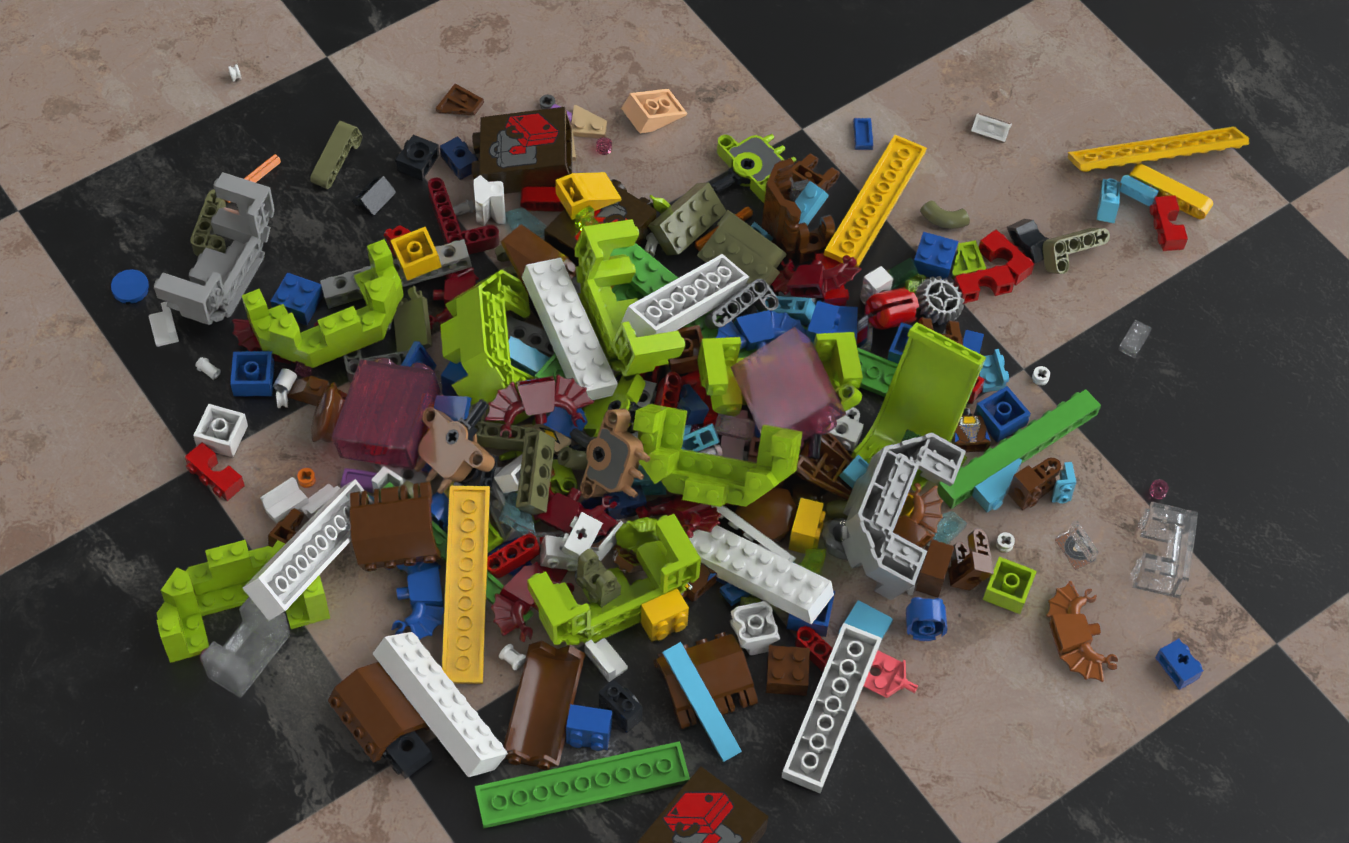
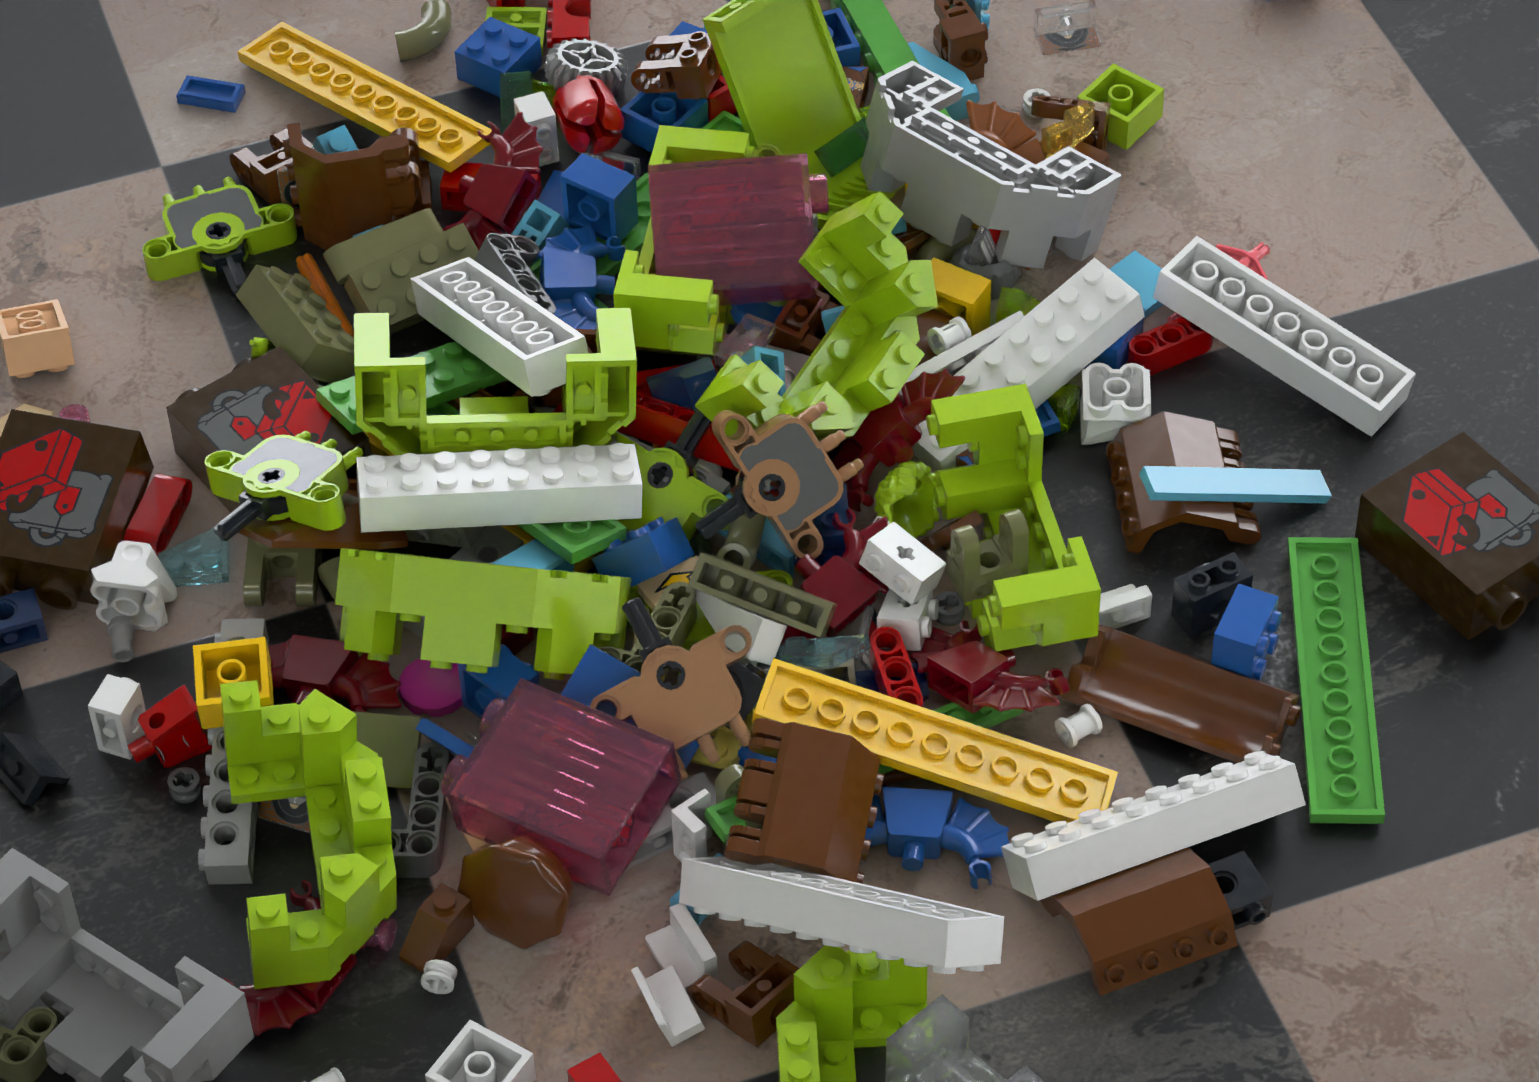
camera: 70 degrees left, 10 degrees down
blue brick [230,351,274,396] -> none
blue brick [271,273,323,325] -> none
white beam [273,368,297,394] -> none
orange bush [297,468,316,488] -> none
medium lavender tile [340,468,377,493] -> none
dark red beam [428,177,500,255] -> none
dark red torso [485,375,594,439] -> none
yellow slope [556,172,622,220] -> none
clear neon green panel [576,205,600,231] -> none
yellow brick [640,588,689,642] -> none
reddish brown brick [766,645,810,696] -> none
blue brick [905,597,947,641] -> none
dark orange torso [1046,581,1118,682] -> none
none -> white brick [88,674,146,760]
none -> lime piece [204,431,363,541]
none -> white bush [927,316,972,355]
none -> clear yellow slope [1041,101,1095,159]

